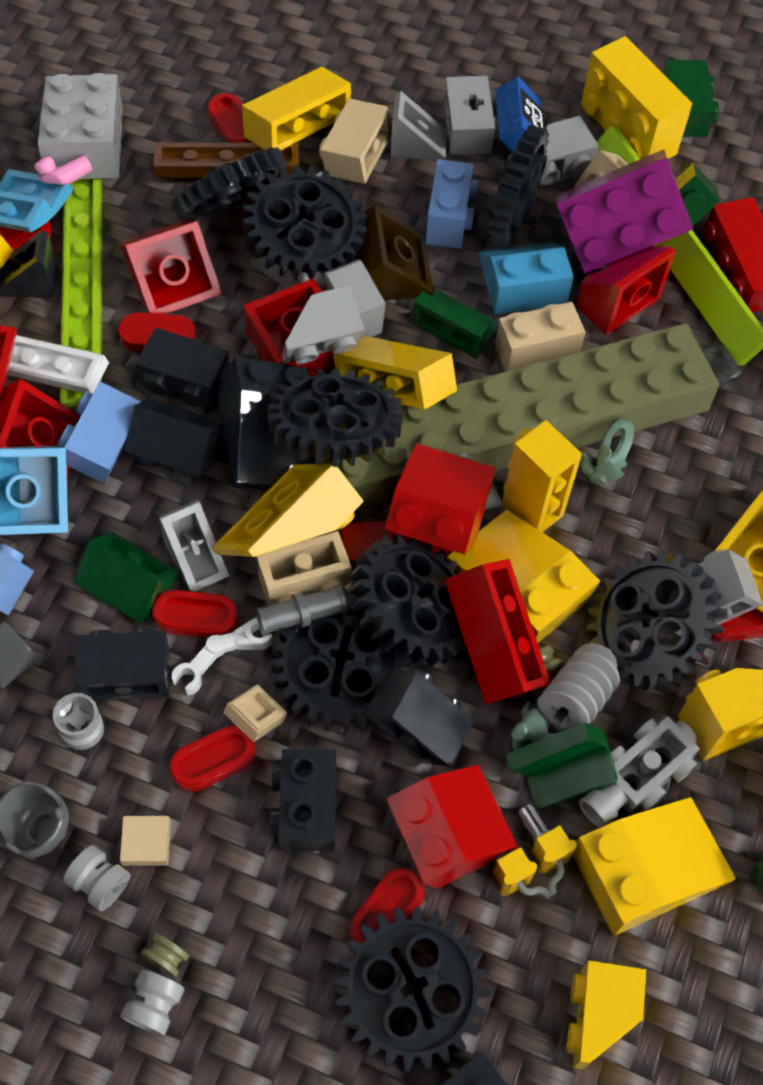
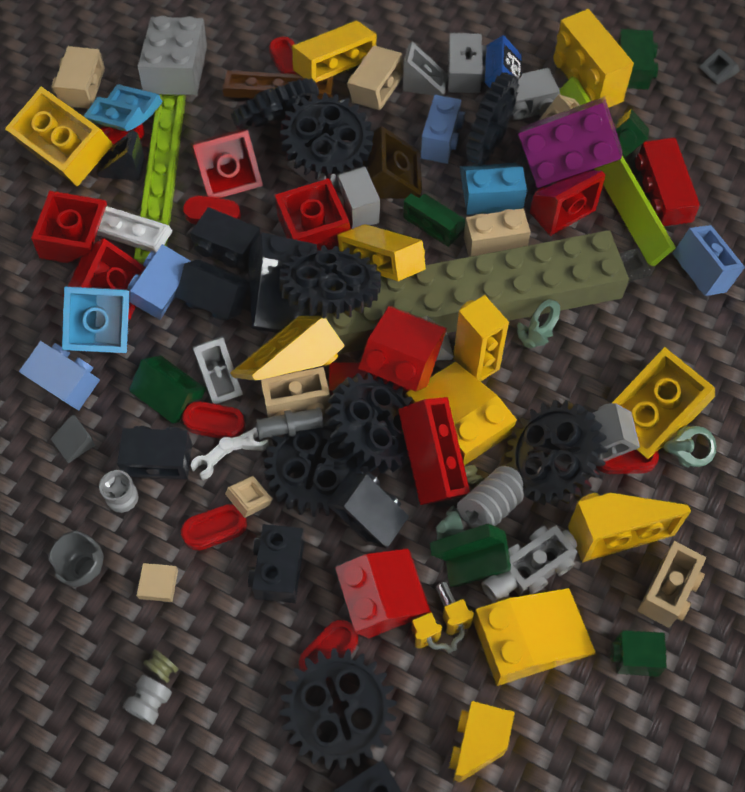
camera: 10 degrees right, 0 degrees up
bright pink arm [35,154,93,185] -> none
light grey wheel [63,845,131,912] -> none
light grey slope [281,285,365,364] -> none

